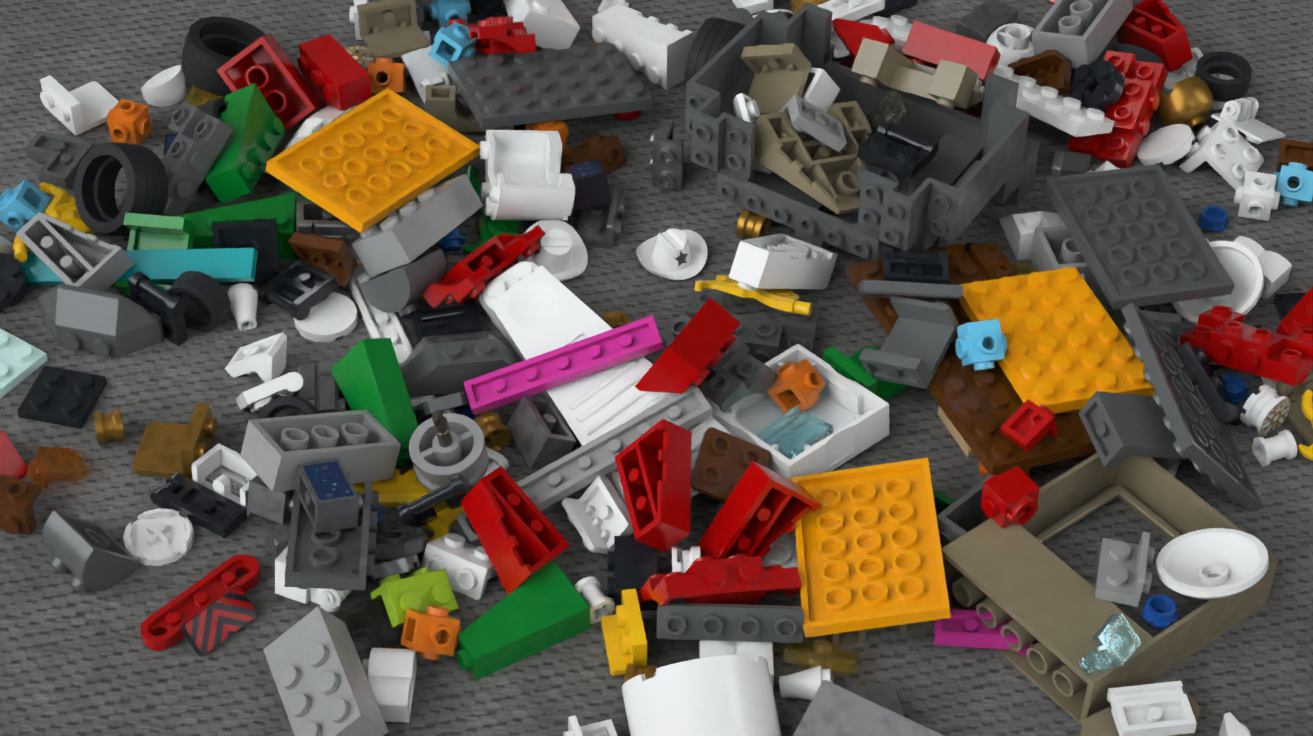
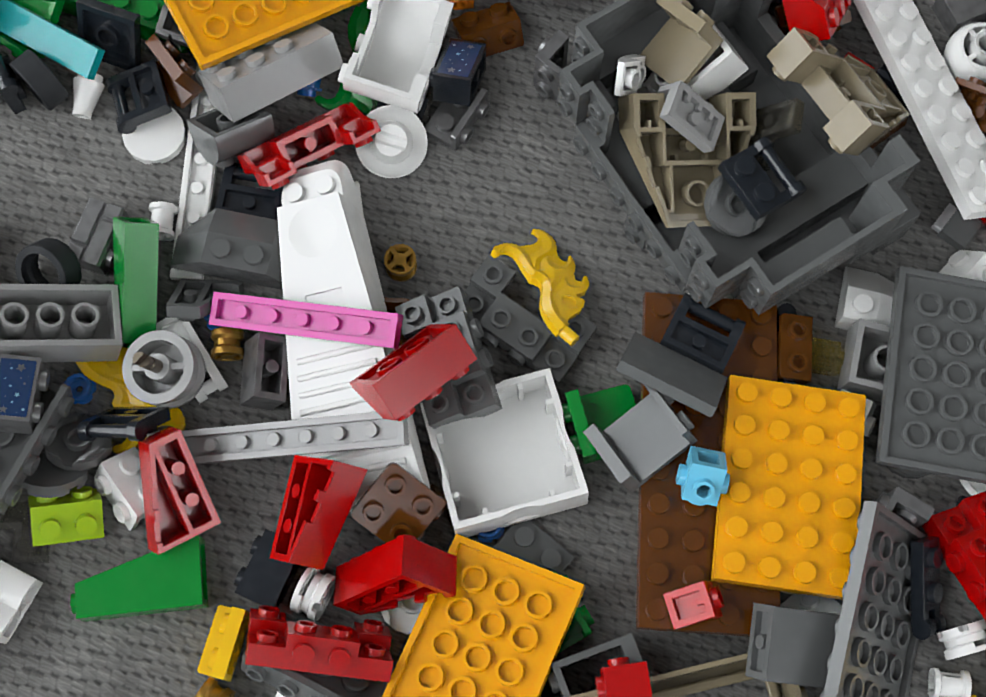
camera: 25 degrees right, 30 degrees up
white slope [225,332,287,383] -> none
white plate [236,372,303,413] -> none
orange brick [400,605,462,660] -> none
white bracket [561,476,634,554] -> none
white bush [574,577,615,624] -> none
white hat [636,228,707,280] -> none
white wedge [729,233,838,291] -> none
pearl gold wheel [736,208,771,238] -> none
clear light blue plate [755,406,833,459] -> none
orange brick [767,359,826,417] -> none
wedge [902,21,1001,87] -> none
blue plate [1222,375,1248,404] -> none

